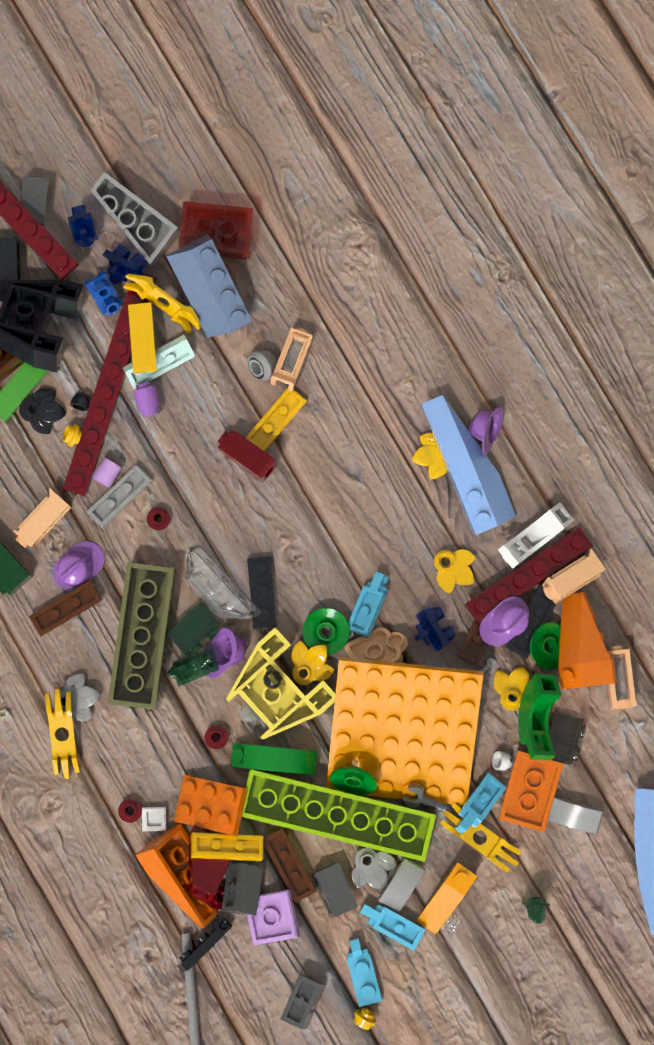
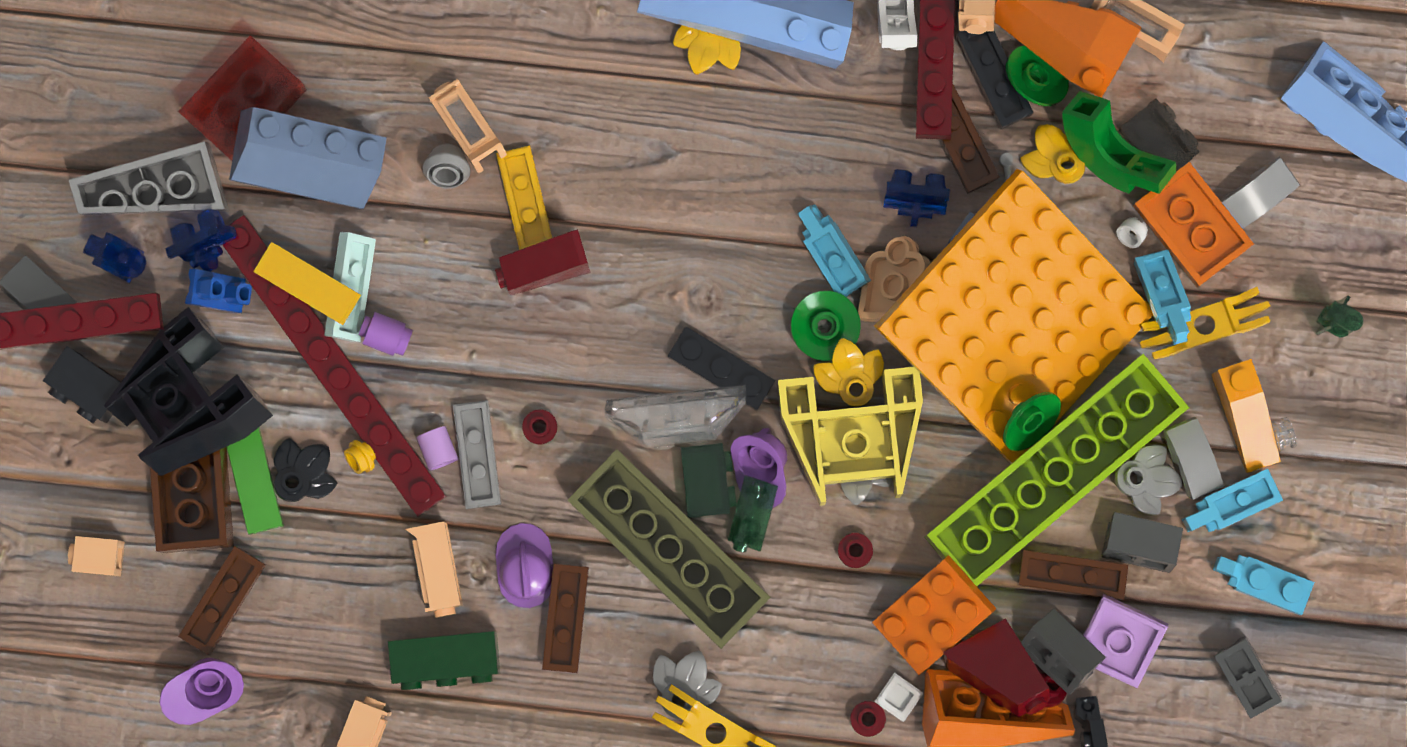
camera: 50 degrees left, 0 degrees up
black hinge [70,392,90,411] -> none
yellow piece [123,274,201,335] -> none
yellow tile [191,832,263,861] -> none
green arch [231,743,317,775] -> none
black hinge [263,670,282,689] -> none
yellow plate [353,1008,377,1030] -> none
dark grey bar [403,783,448,813] -> none
yellow plate [434,549,476,594] -> none
medium lavender piece [479,597,529,646] -> none

